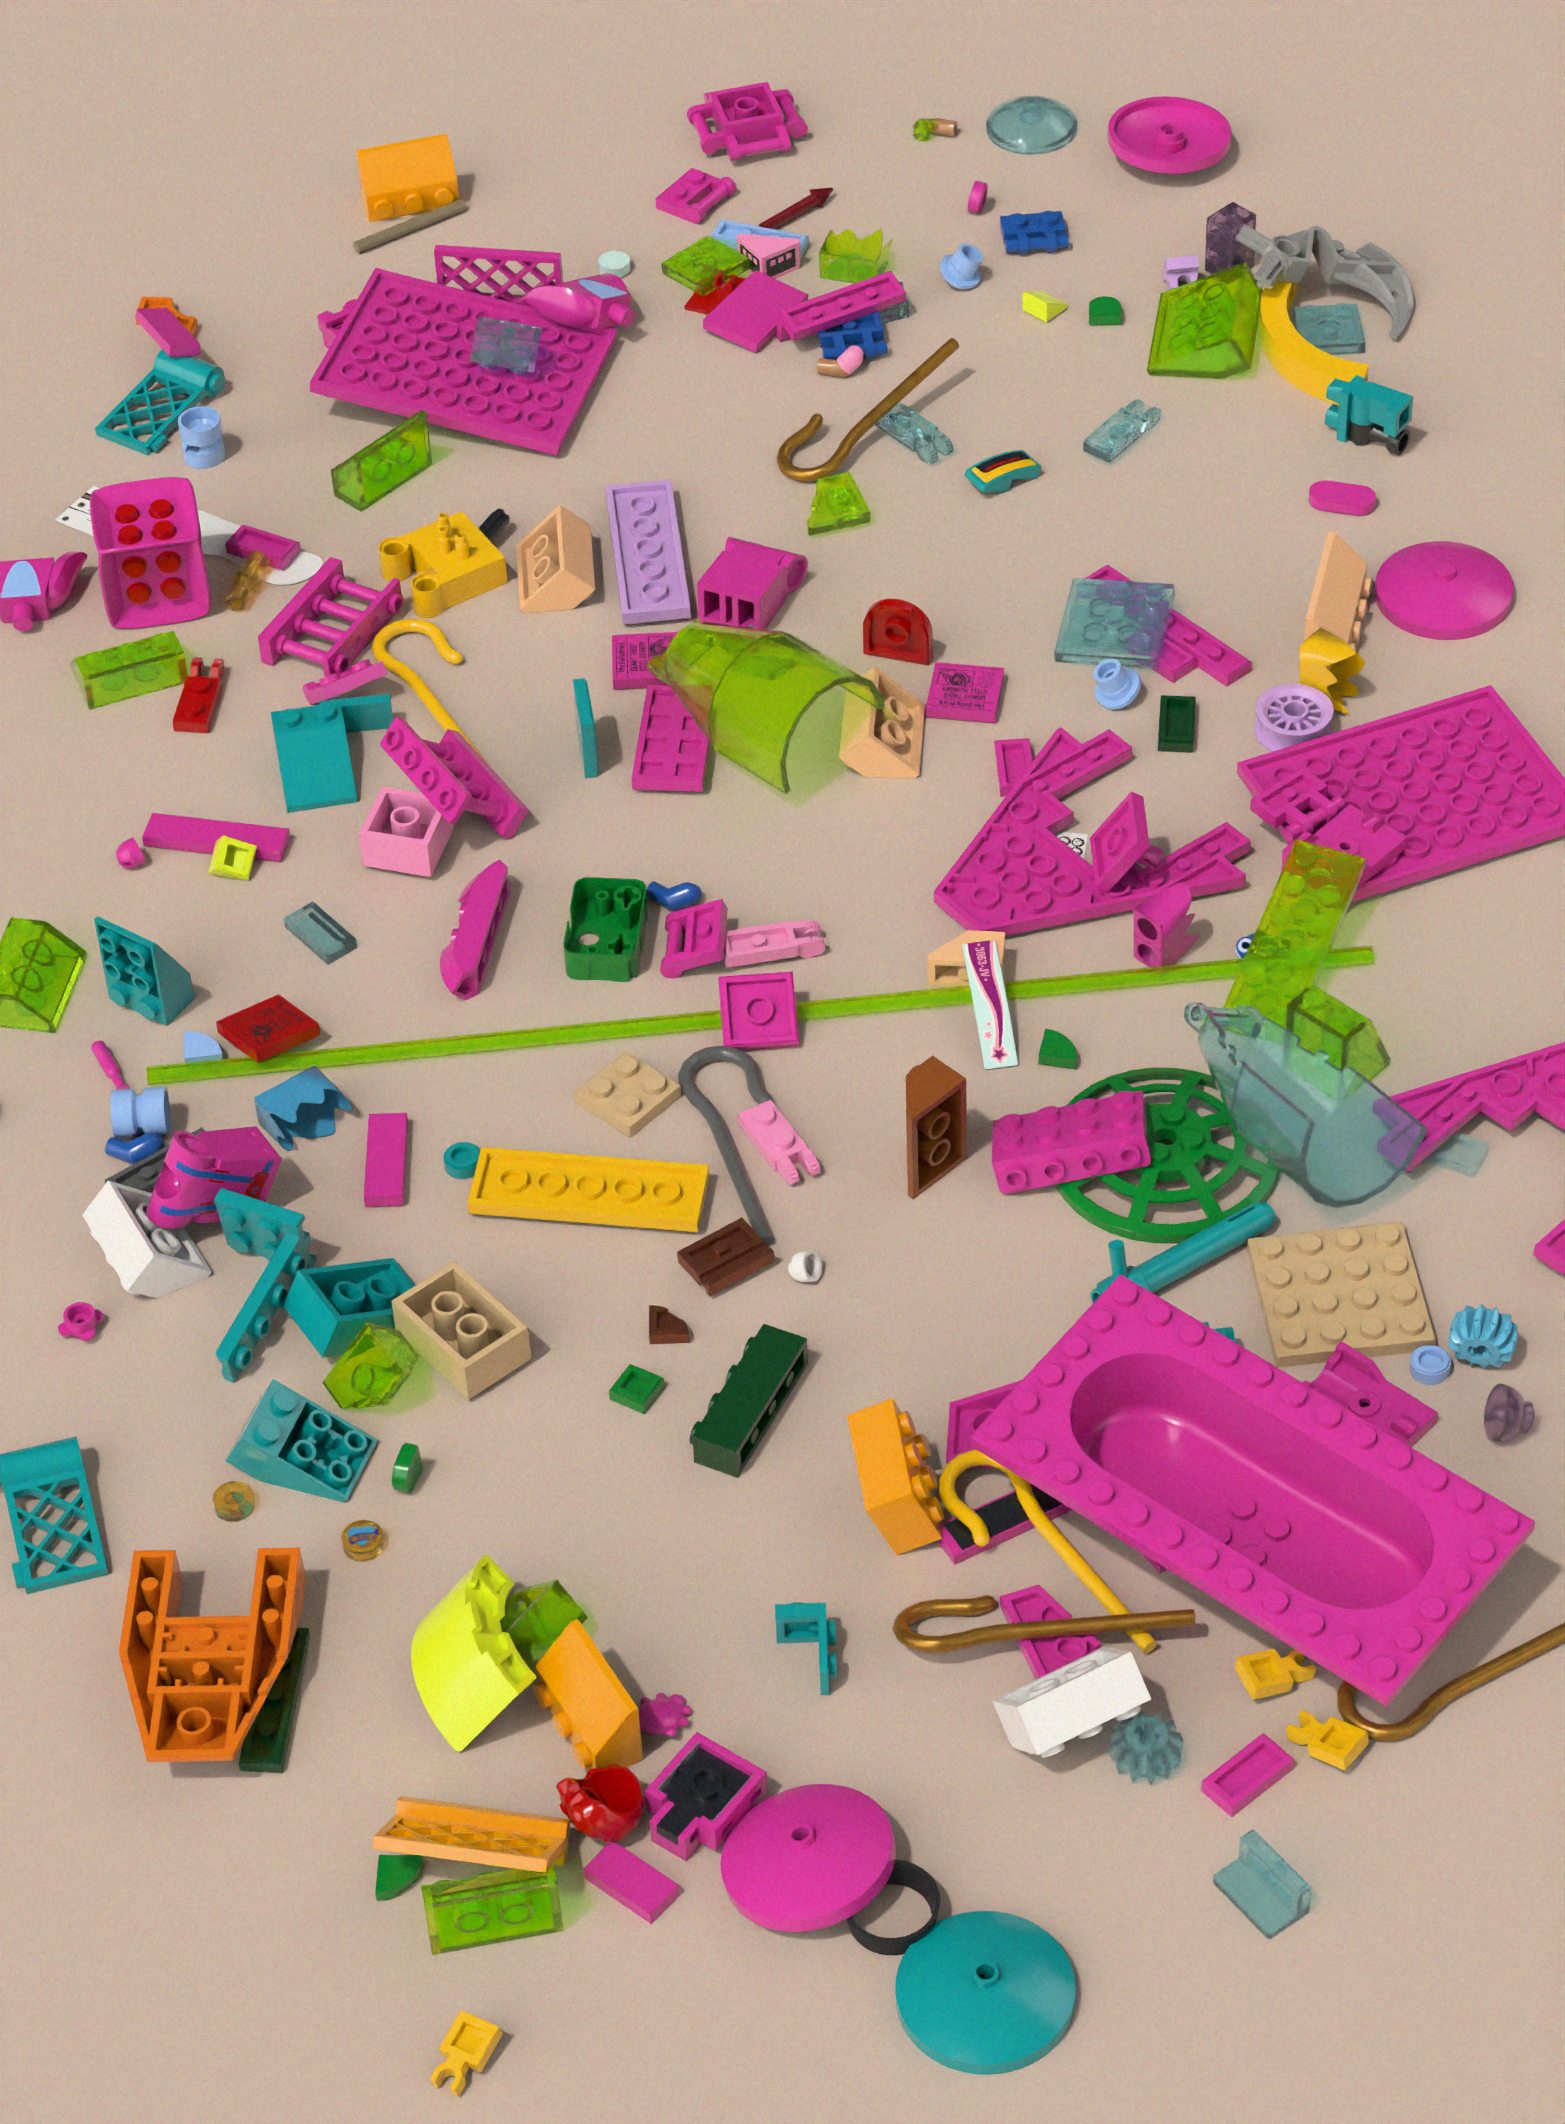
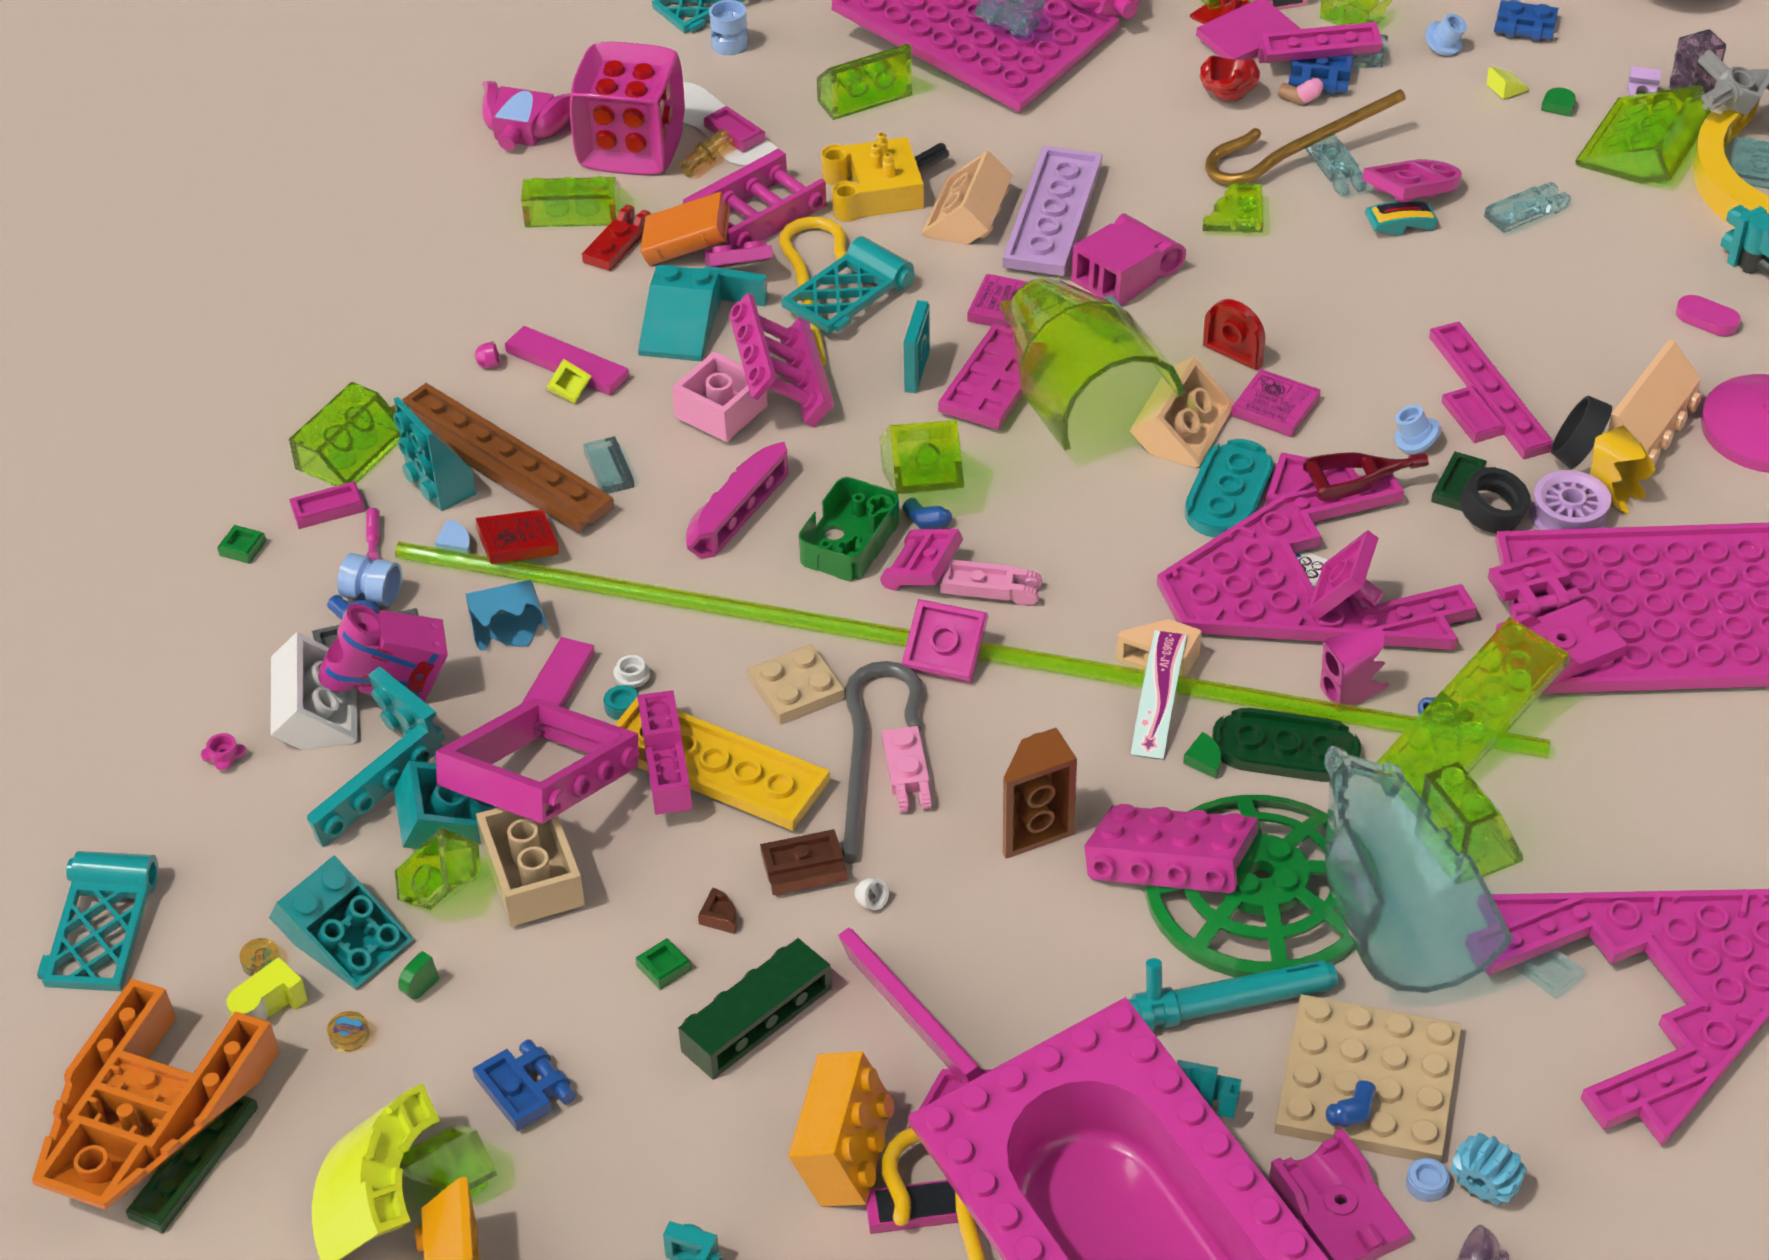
camera: 20 degrees right, 0 degrees up
clear light blue plate [1054,578,1175,669] -> none
none -> neon yellow leg [226,957,308,1021]
none -> dark pink tile [289,481,365,529]
none -> dark orange plate [391,383,614,534]
none -> dark pink window [436,697,640,824]
none -> blue plate [472,1039,576,1131]
none -> white plate [613,655,650,688]
none -> dark pink slope [637,690,693,815]
none -> orange piece [640,191,730,266]
none -> teal piece [781,236,915,334]
none -> dark pink tile [838,927,982,1085]
none -> clear neon green slope [879,420,964,495]
none -> teal tile [1185,439,1273,538]
none -> red hair [1199,55,1260,102]
none -> dark green tile [1212,708,1361,782]
none -> dark red piece [1303,452,1429,501]
none -> blue arm [1325,1080,1376,1127]
none -> dark pink plate [1362,159,1462,202]
none -> black tyre [1460,467,1530,534]
none -> black tyre [1551,395,1612,469]

